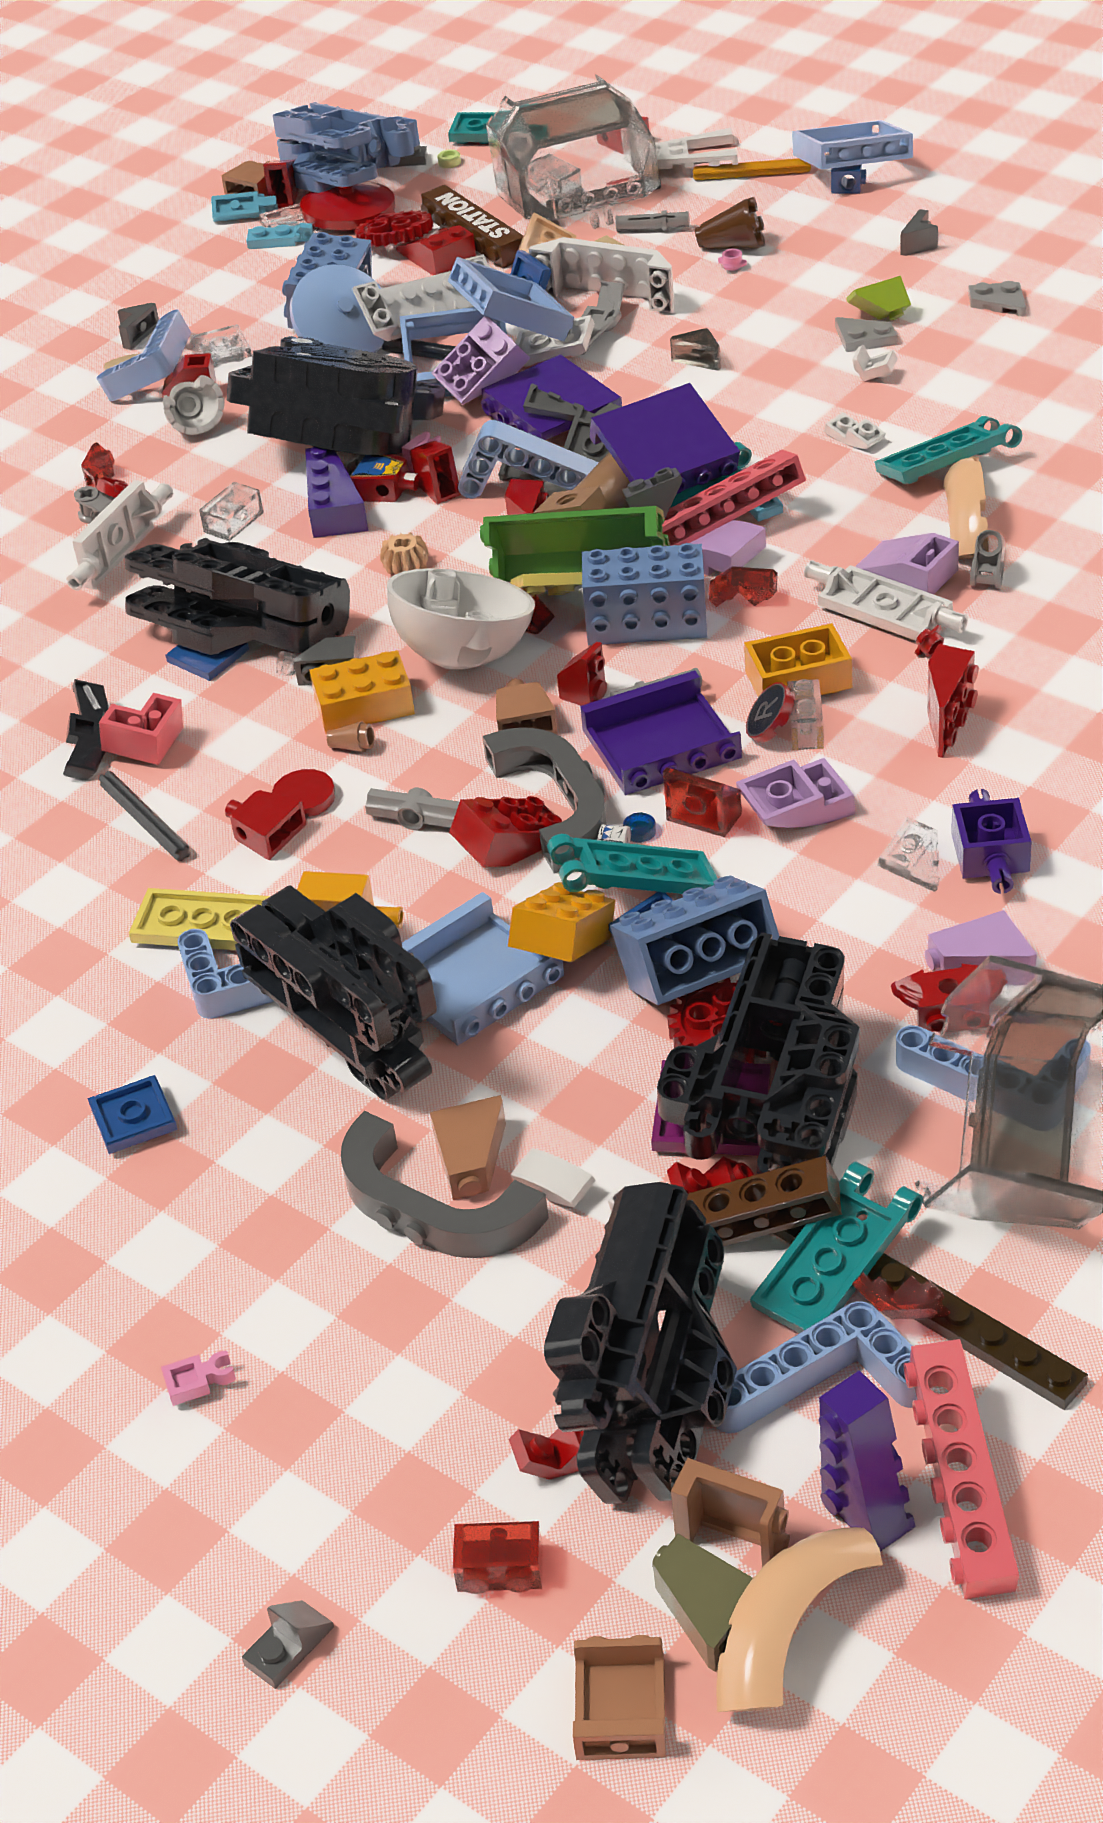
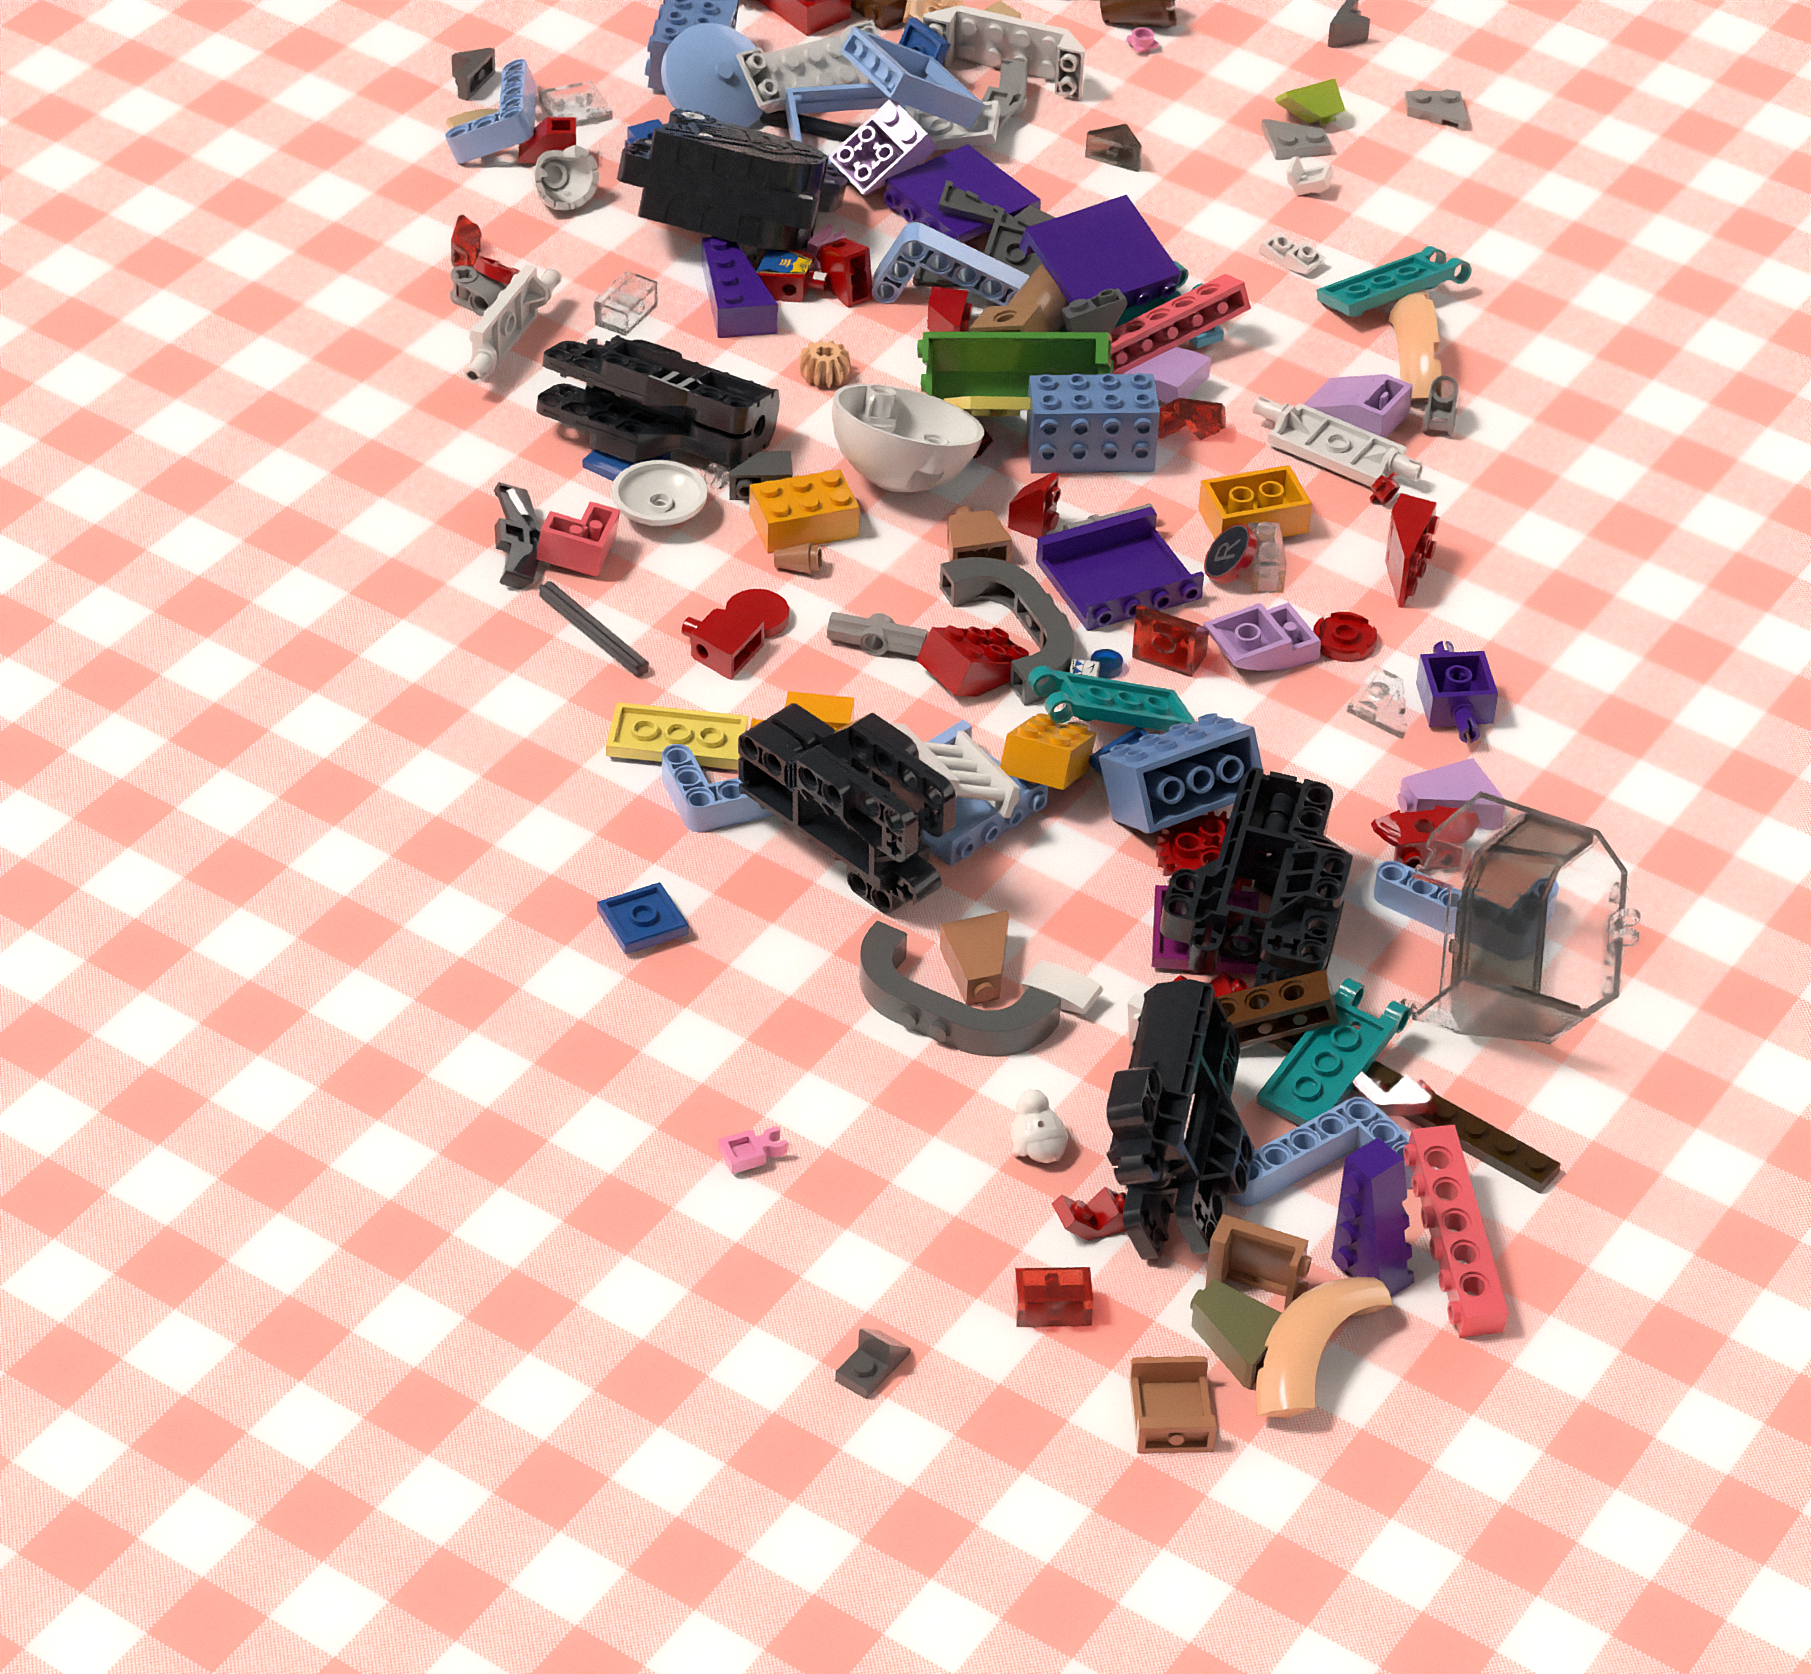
camera: 10 degrees left, 0 degrees up
none -> white dish [612,460,707,526]
none -> white fence [893,723,1020,818]
none -> white piece [1010,1089,1068,1163]
none -> red tile [1313,611,1377,662]

